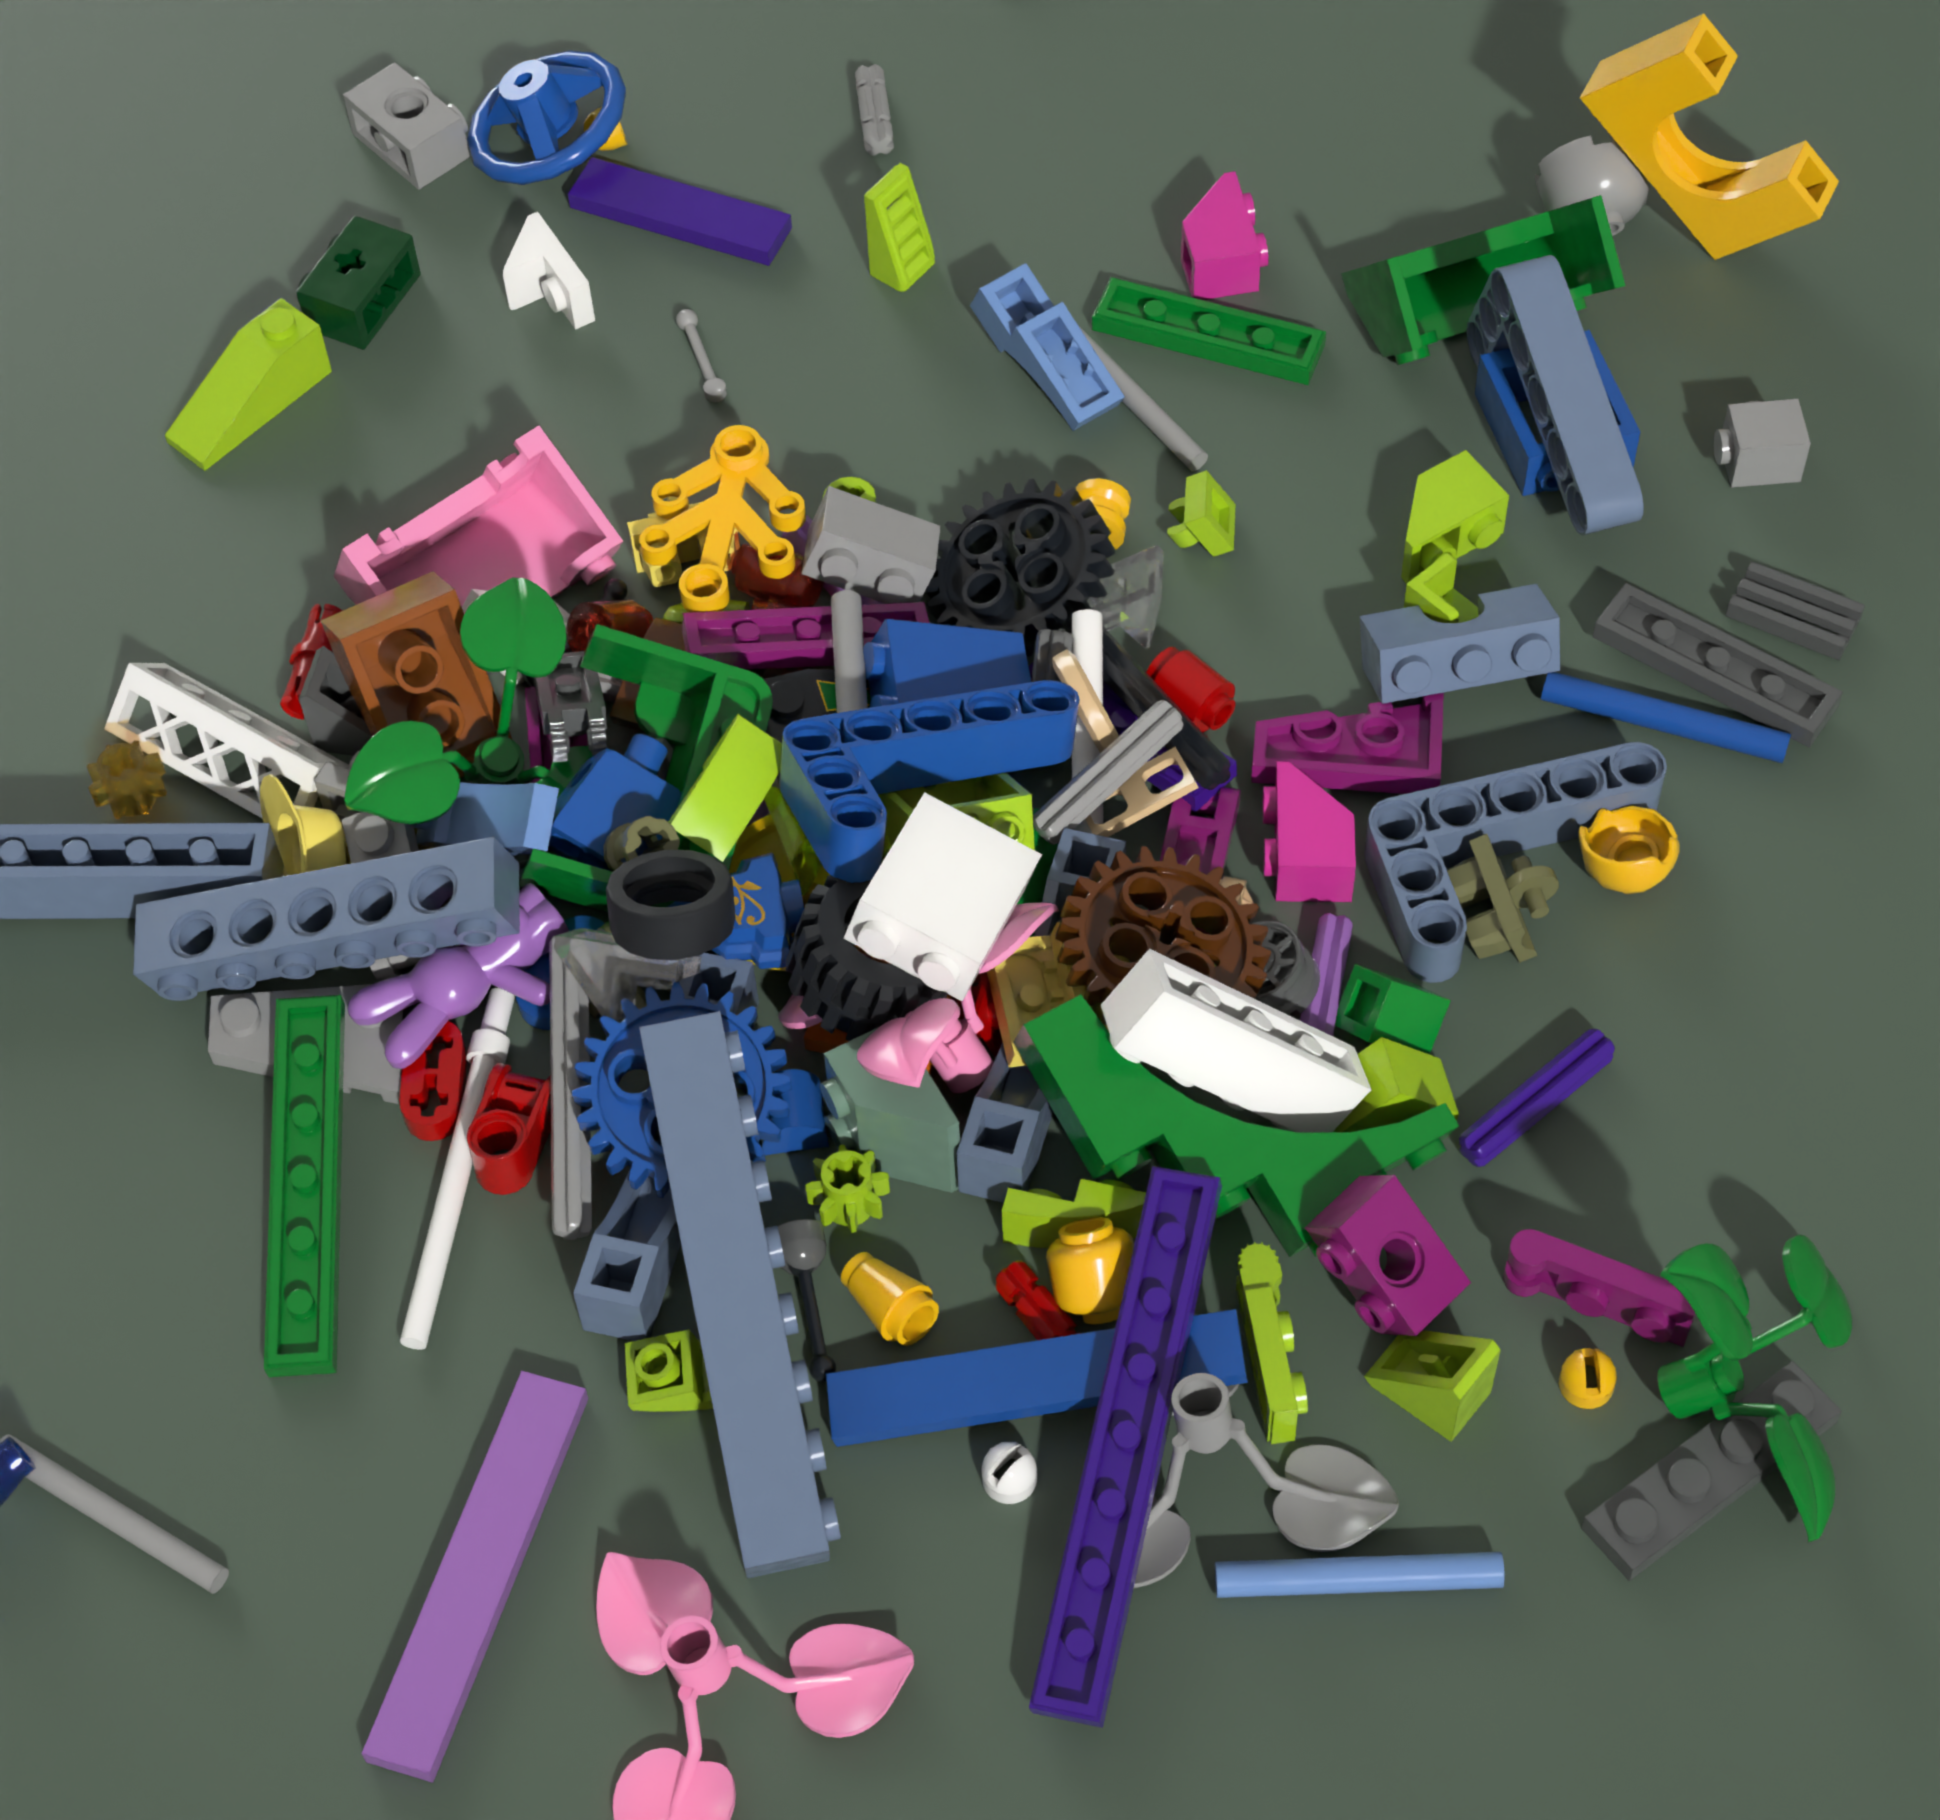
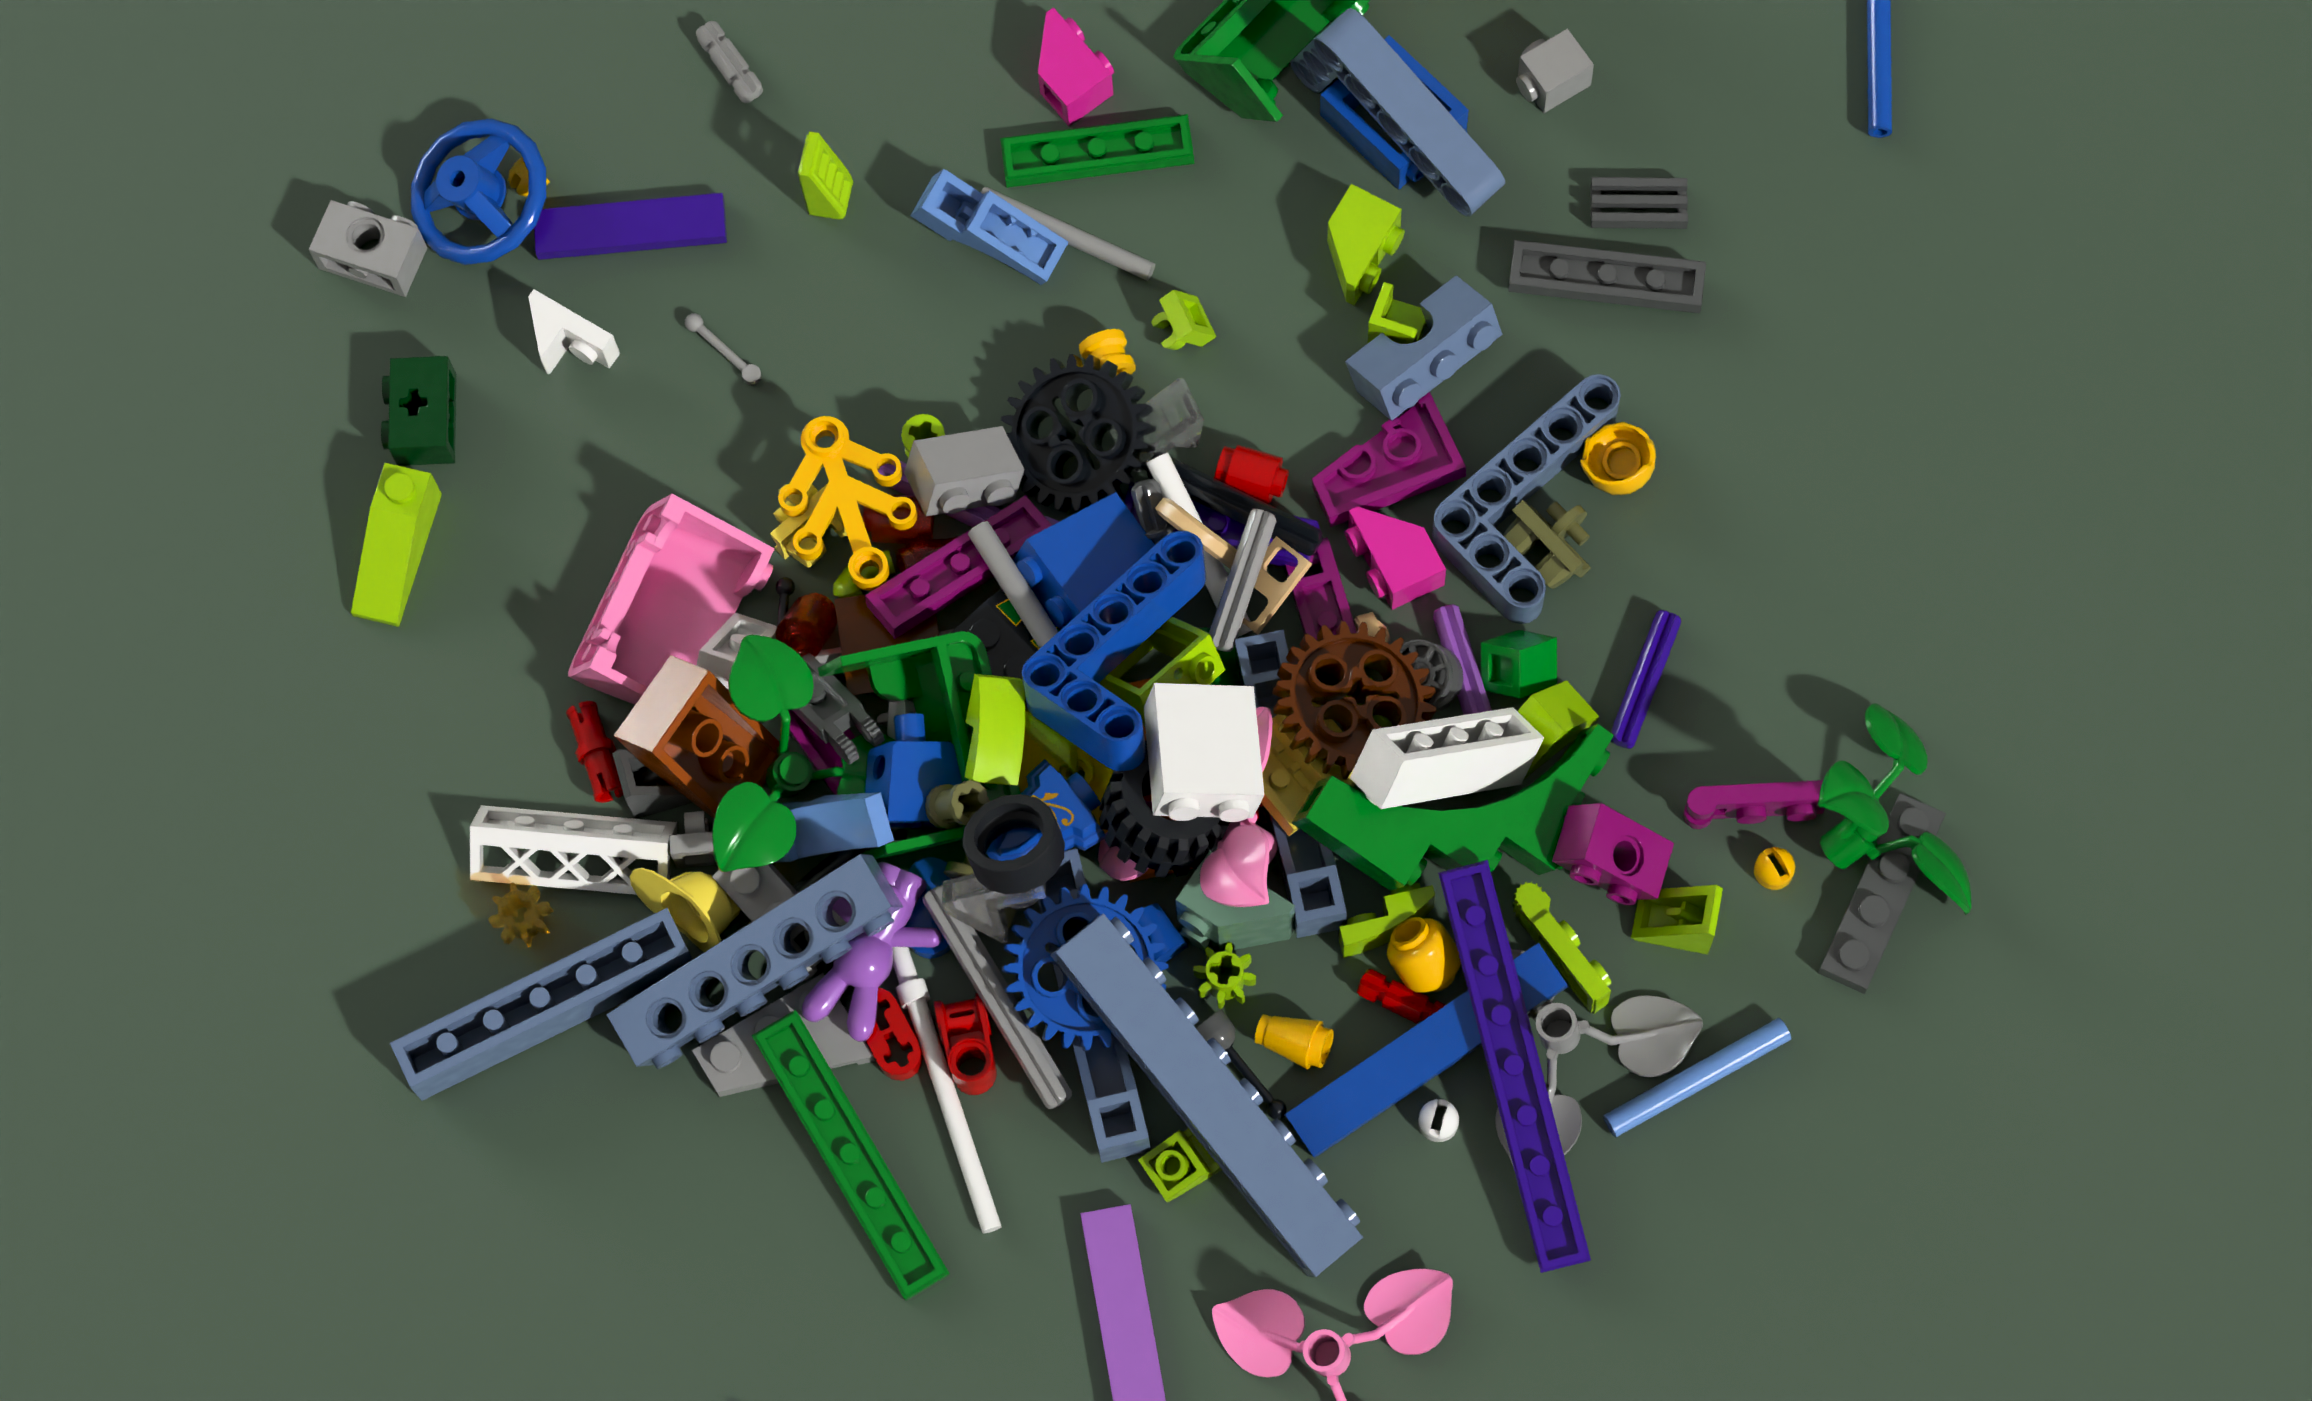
camera: 25 degrees left, 15 degrees up
blue piece [1541,672,1791,764] -> none

